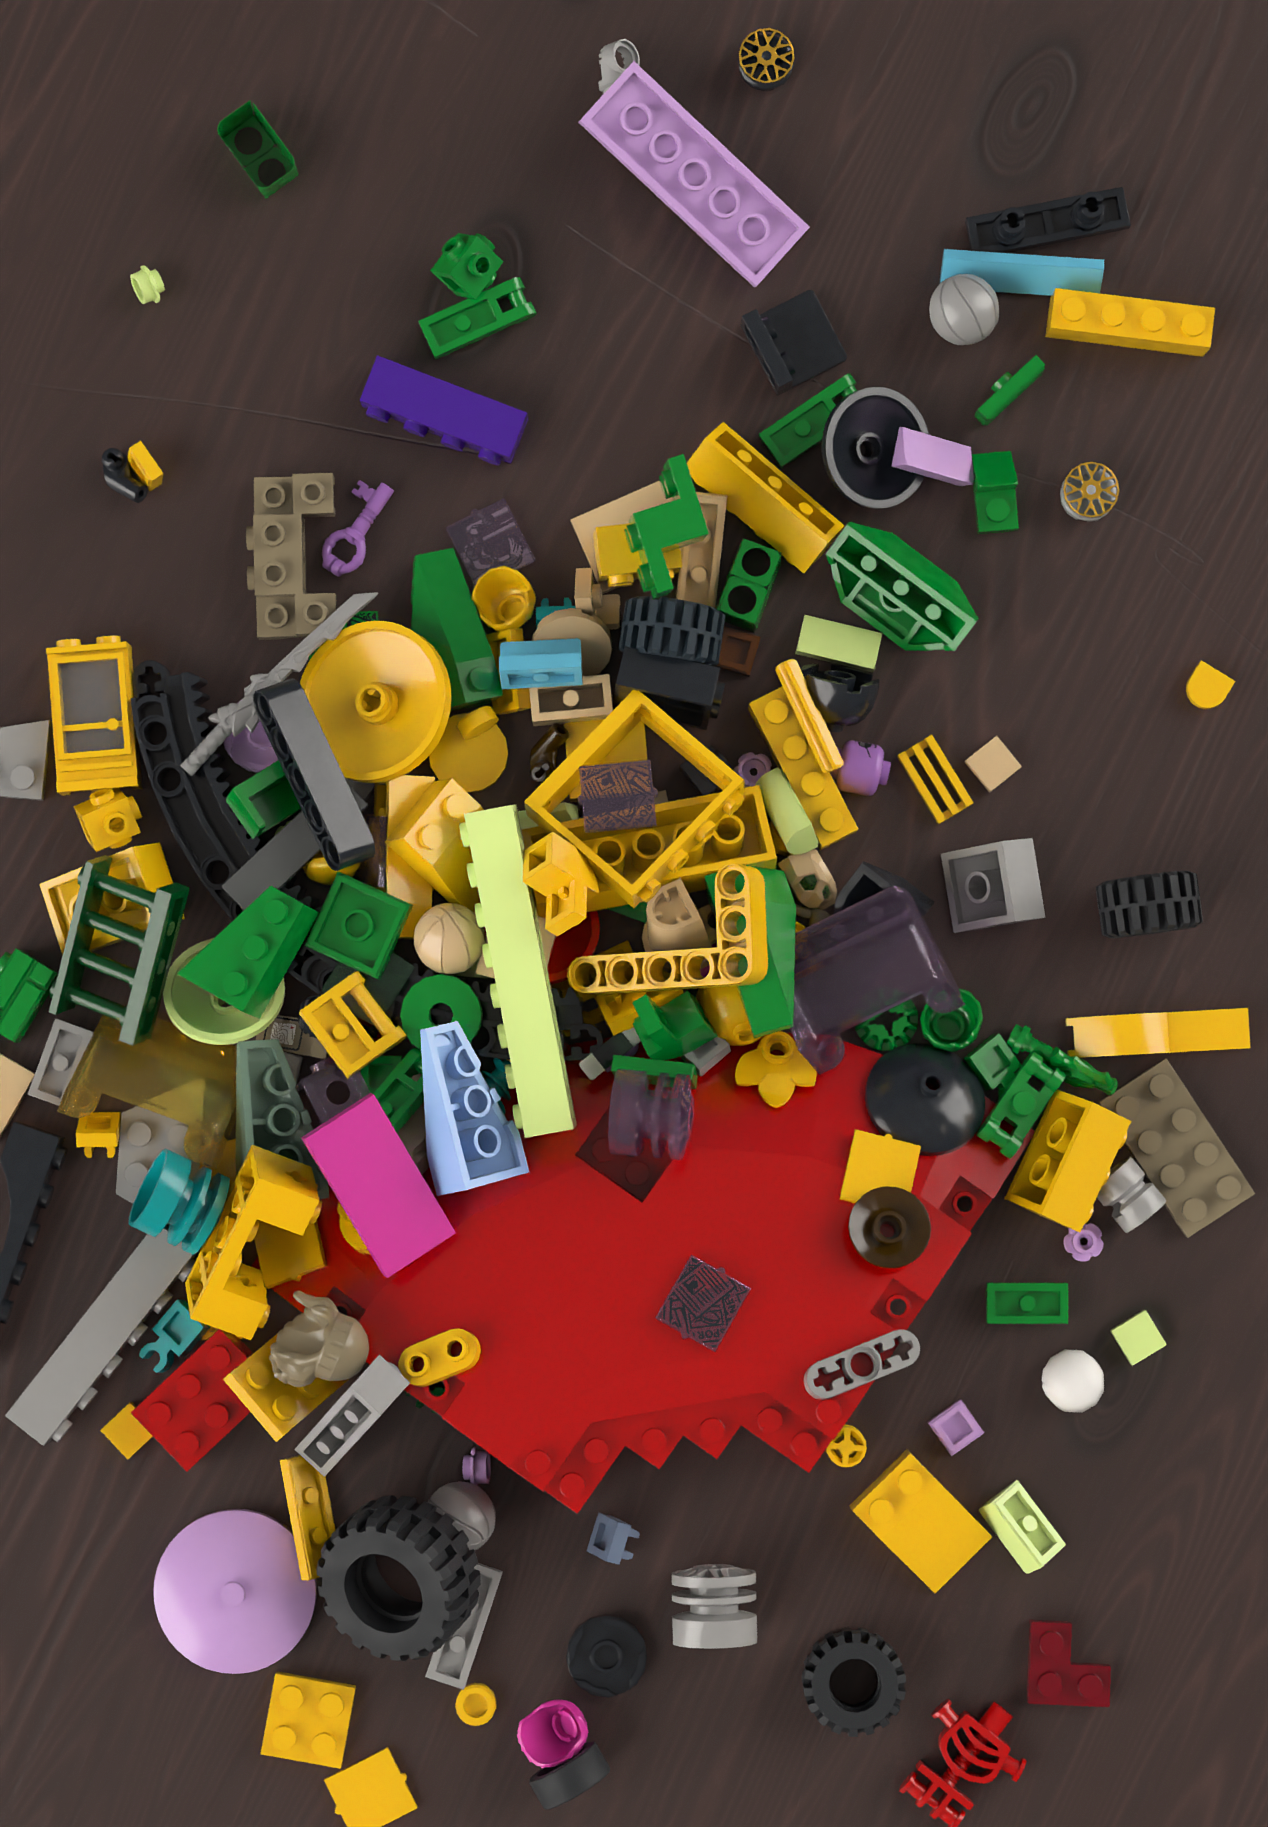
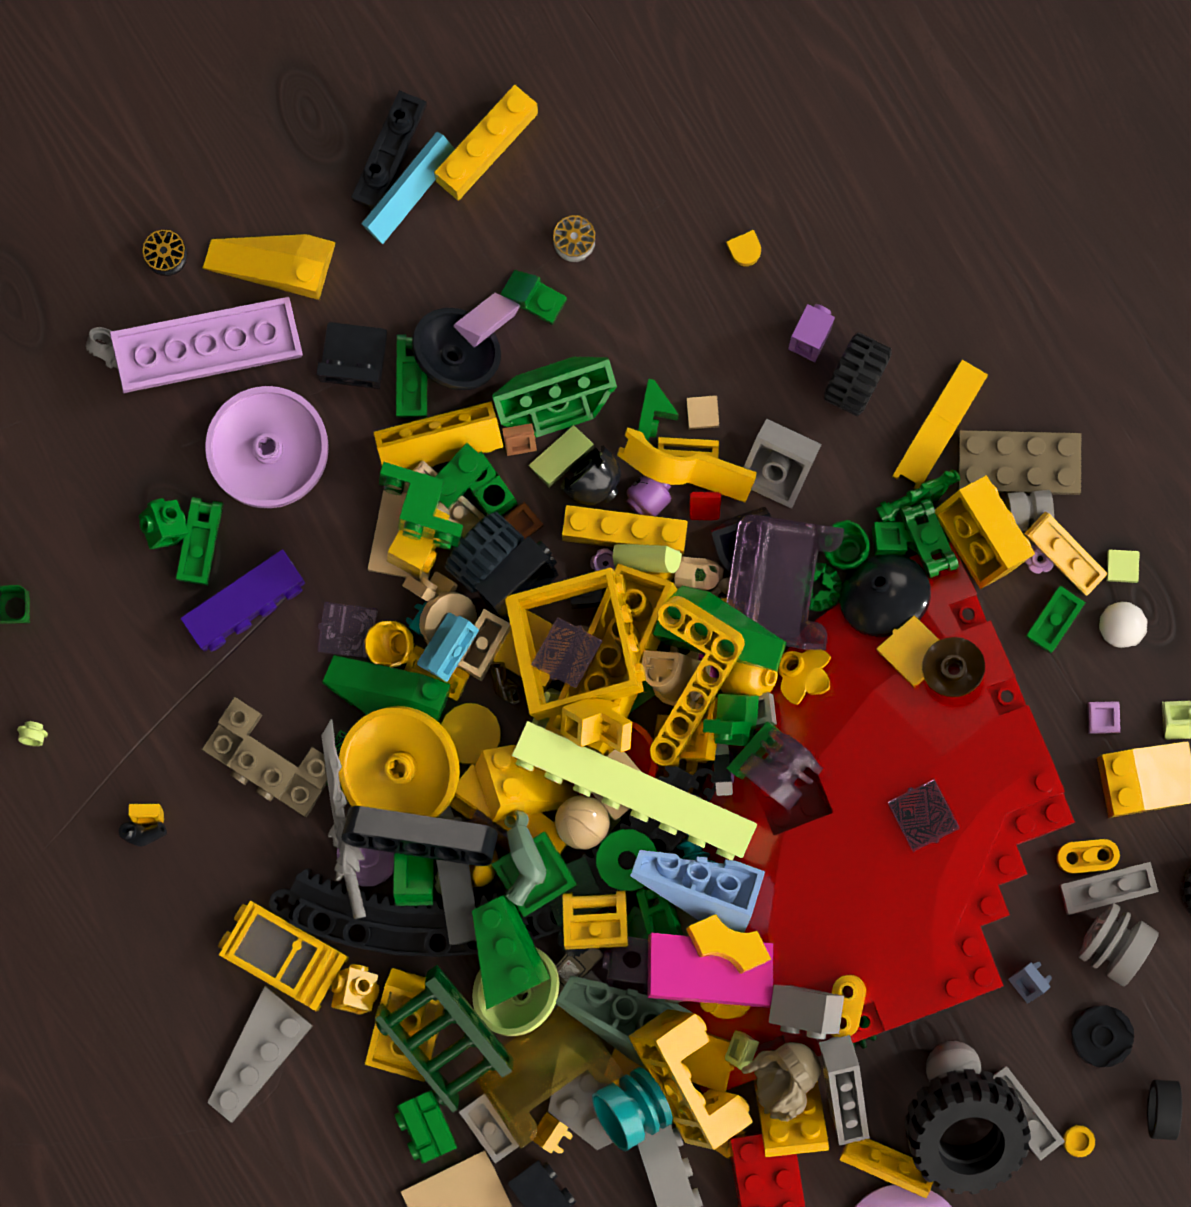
camera: 55 degrees left, 5 degrees down
teal plate [139,1299,211,1373] -> none
medium lavender piece [322,480,394,577] -> none
yellow tile [457,706,499,740] -> none
lavender plate [462,1447,491,1485] -> none
dark pink hair [517,1699,588,1768] -> none
yellow axle [775,659,843,773] -> none
light grey beam [804,1330,920,1400] -> none
yellow wheel [826,1424,867,1467] -> none
light grey piece [929,274,999,345] -> none
green plate [974,355,1046,426] -> none
none -> yellow wedge [203,234,336,300]
none -> lavender dish [205,386,329,508]
none -> green plate [435,443,490,510]
none -> nougat tile [502,423,537,456]
none -> sand green arm [504,810,546,906]
none -> yellow piece [617,427,757,502]
none -> green slope [638,379,679,442]
none -> yellow tile [686,914,771,974]
none -> red slope [689,492,721,520]
none -> yellowish green tile [725,1030,759,1070]
none -> light grey brick [769,985,844,1039]
none -> medium lavender brick [788,304,835,362]
none -> yellow tile [1024,512,1107,596]
none -> yellow plate [1056,839,1120,874]
none -> light grey plate [1059,862,1159,915]

